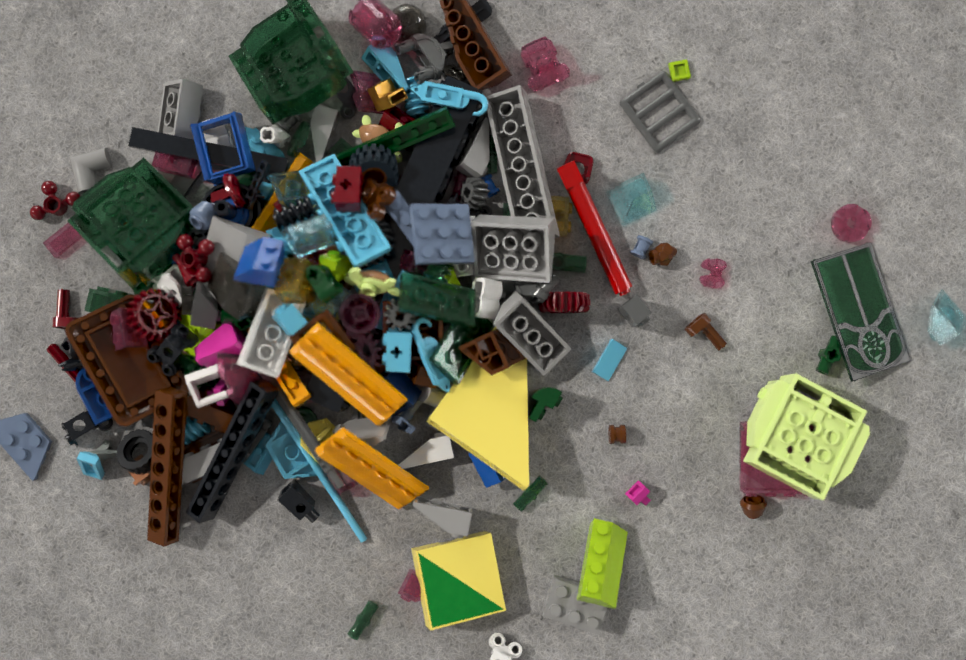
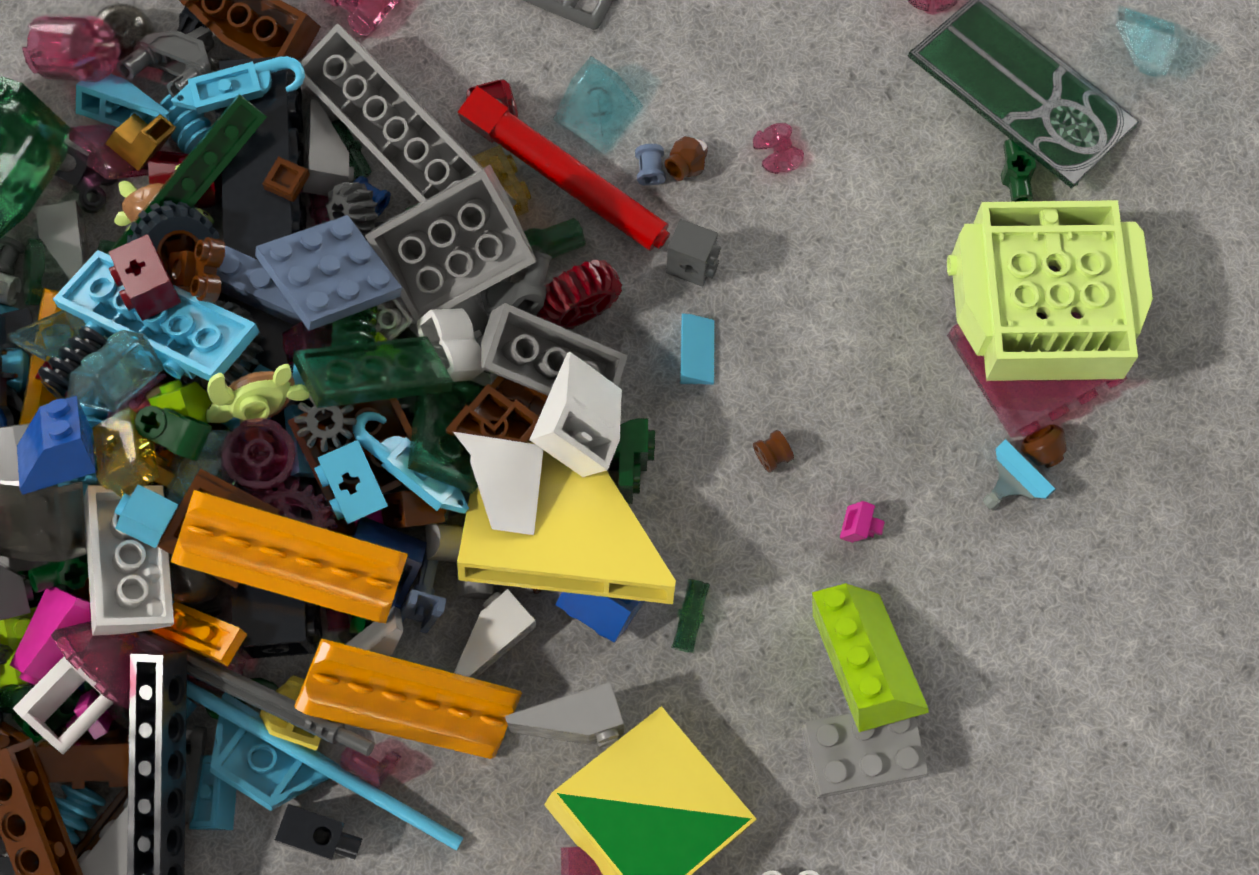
camera: 30 degrees left, 15 degrees down
reddish brown piece [684,312,727,351] -> none
none -> reddish brown tile [262,156,310,202]
none -> white sticker [453,432,543,535]
none -> white slope [530,352,622,477]
none -> piece [982,439,1056,511]

